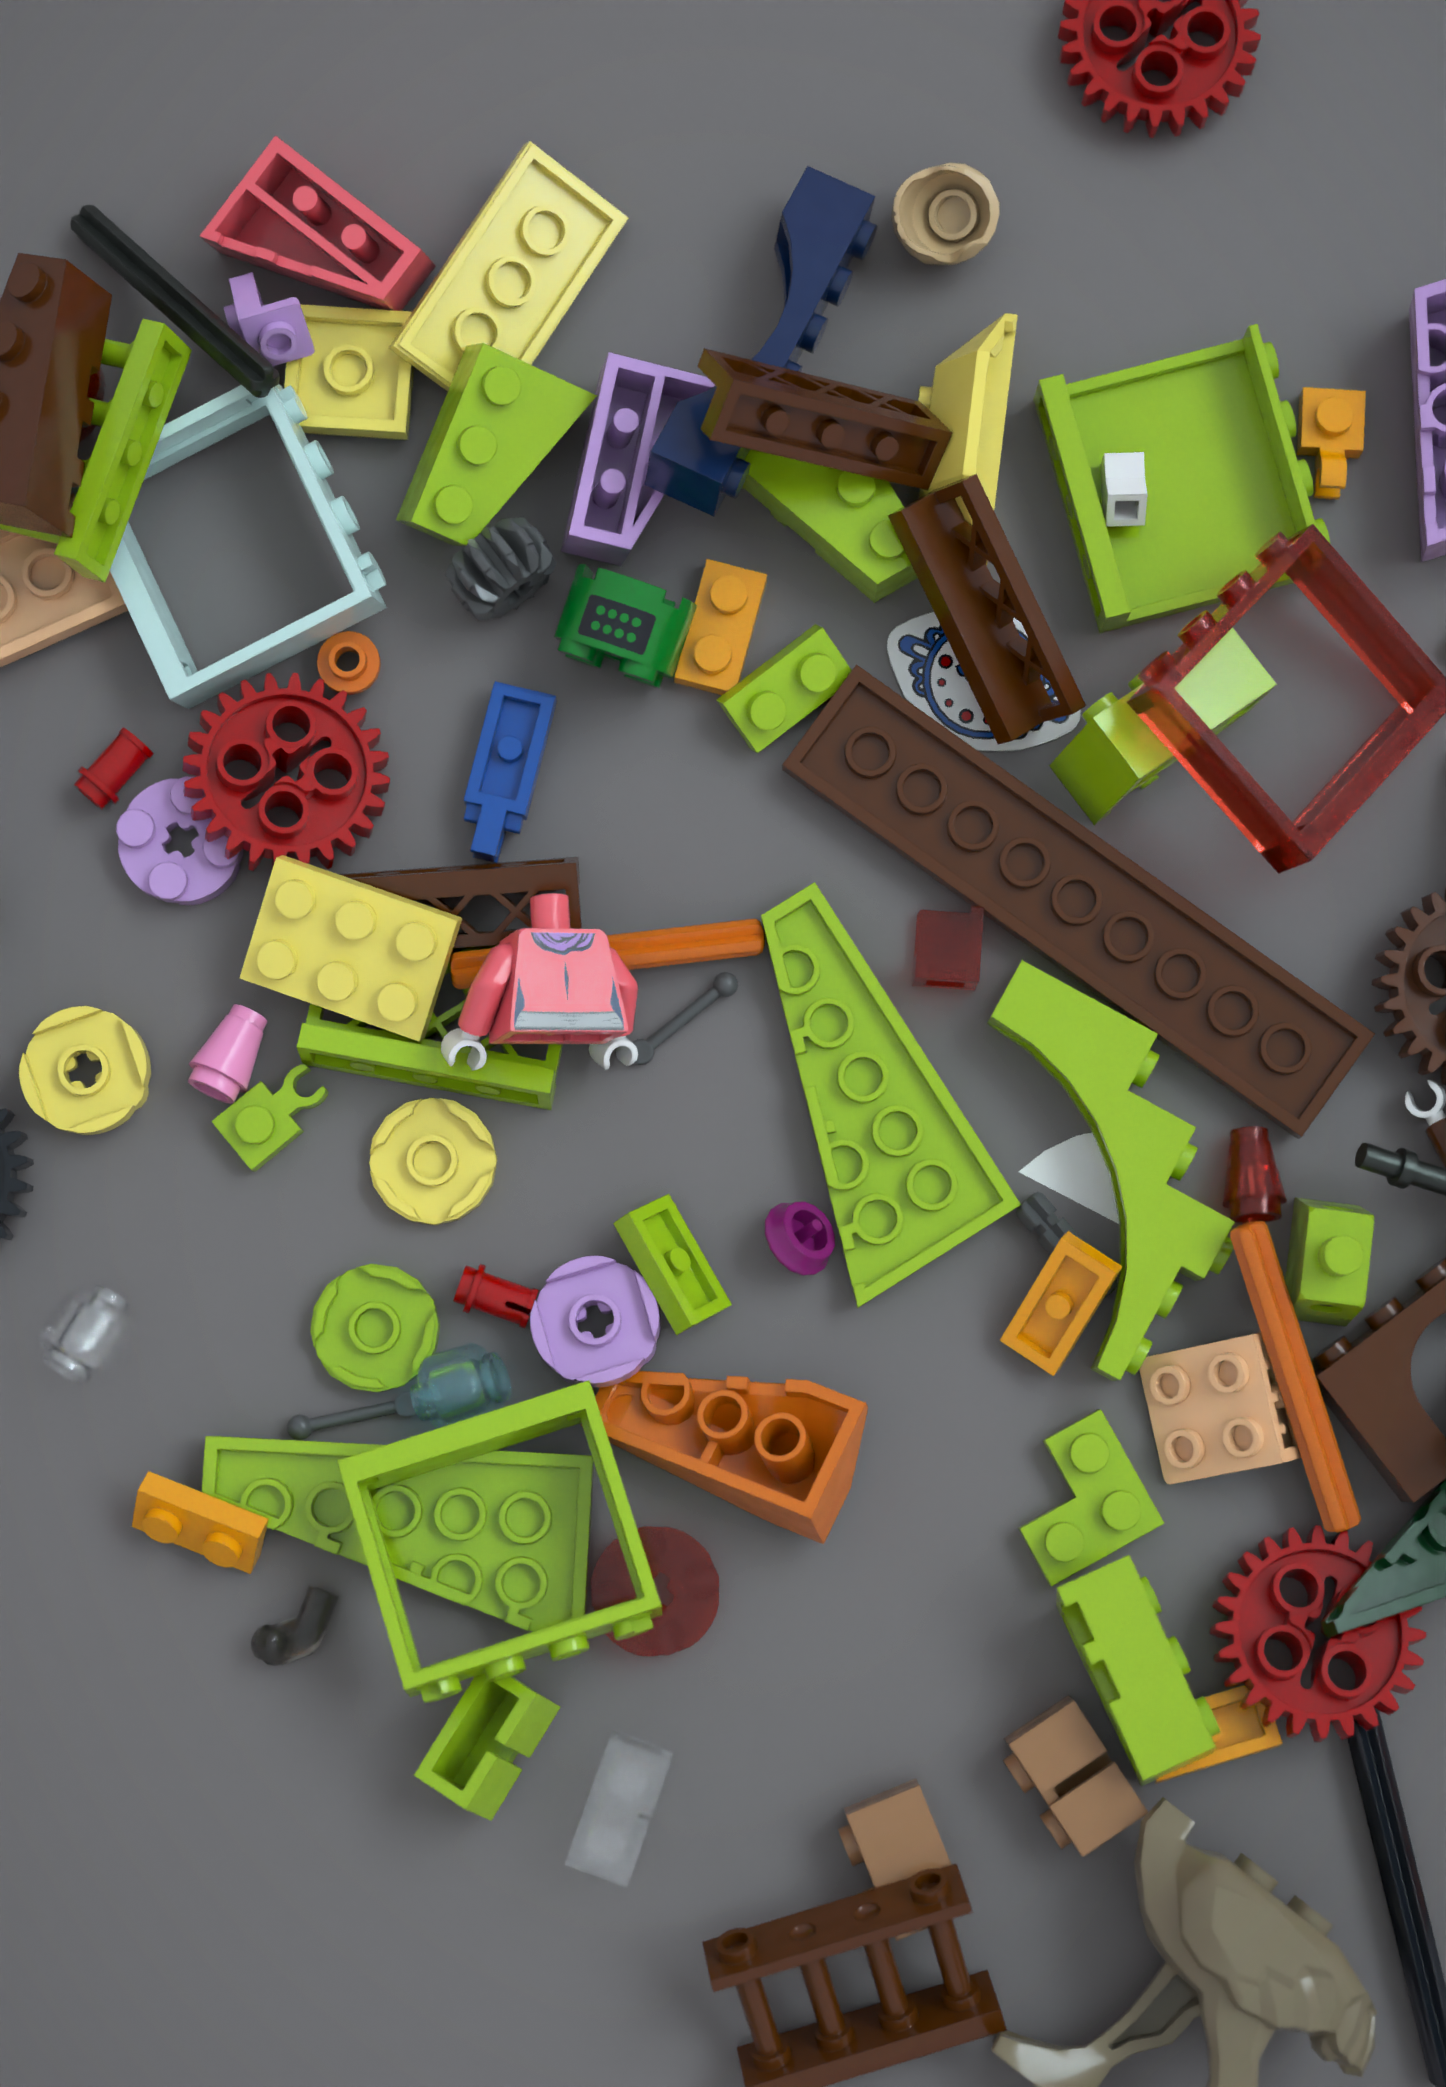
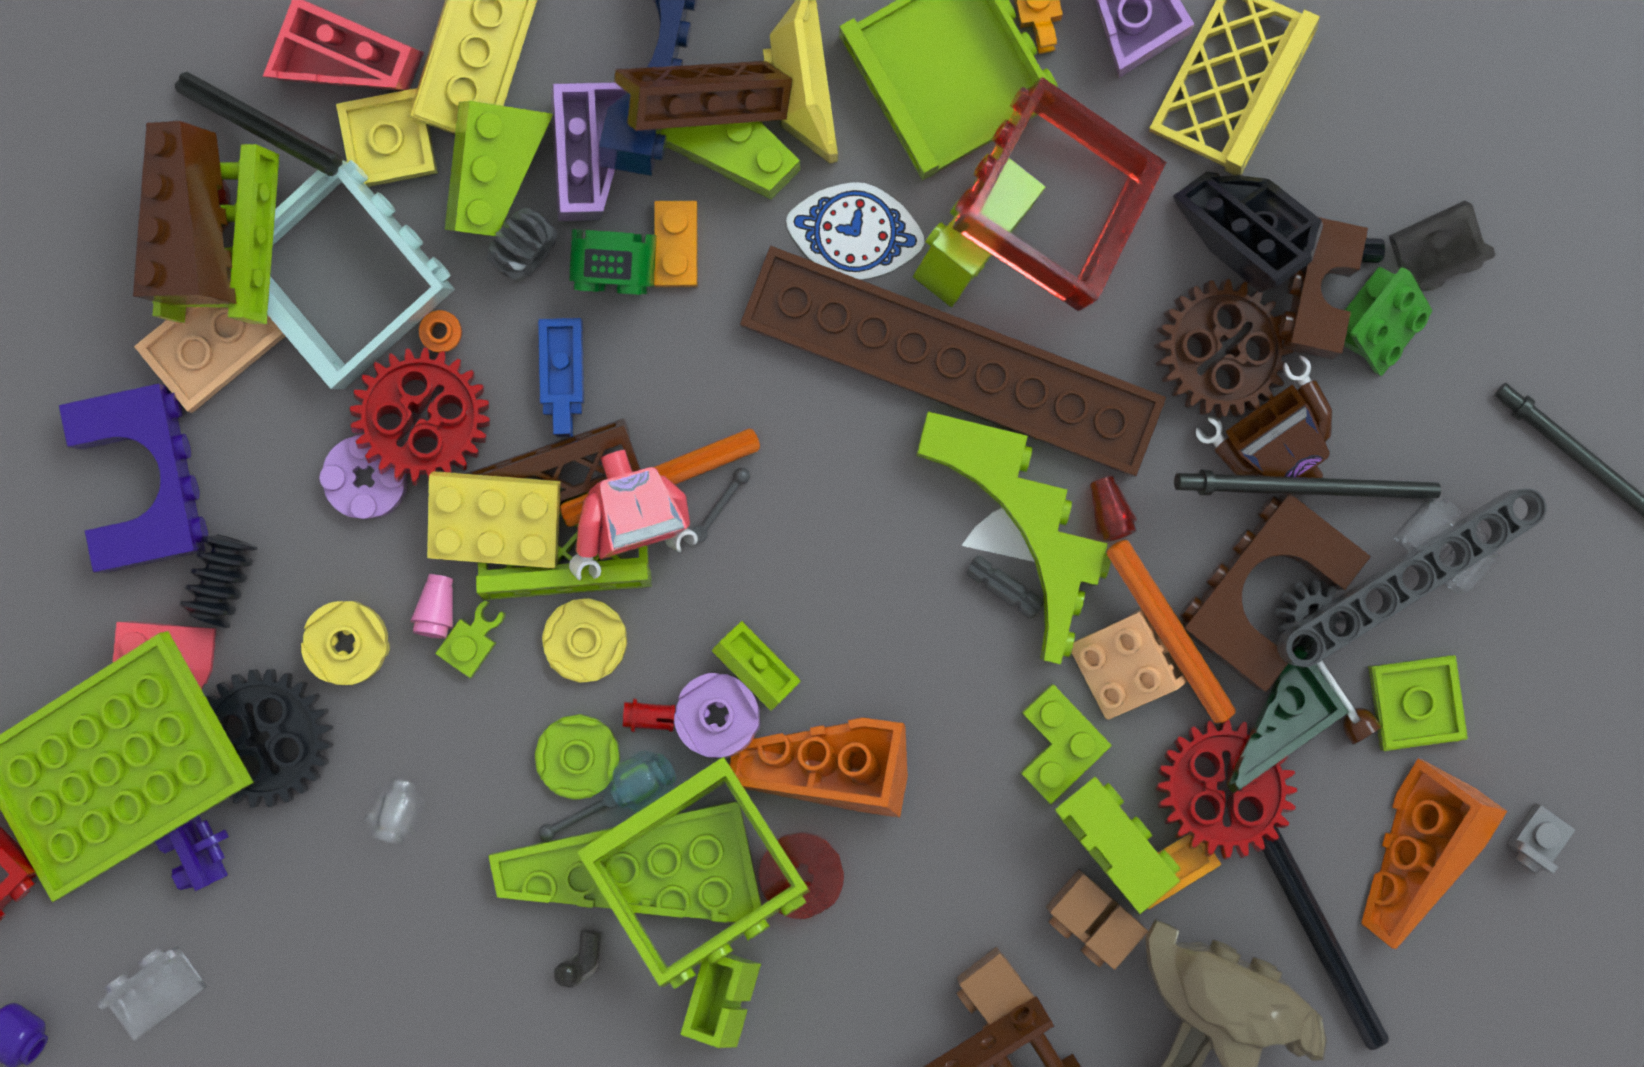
camera: 15 degrees left, 5 degrees up
red pin [73,728,154,810] -> none
light orange plate [132,1471,268,1574] -> none
lavender bracket [224,272,314,366] -> none
clear piece [564,1730,674,1888] -> none
lime plate [716,624,852,753] -> none
lime wing [761,882,1021,1308] -> none
magenta hat [765,1202,835,1276] -> none
reddish brown fence [888,474,1086,744] -> none
clear red panel [912,906,984,990] -> none
light orange plate [999,1231,1123,1376] -> none
white piece [1100,452,1148,527] -> none
lime torso [1285,1197,1374,1327] -> none

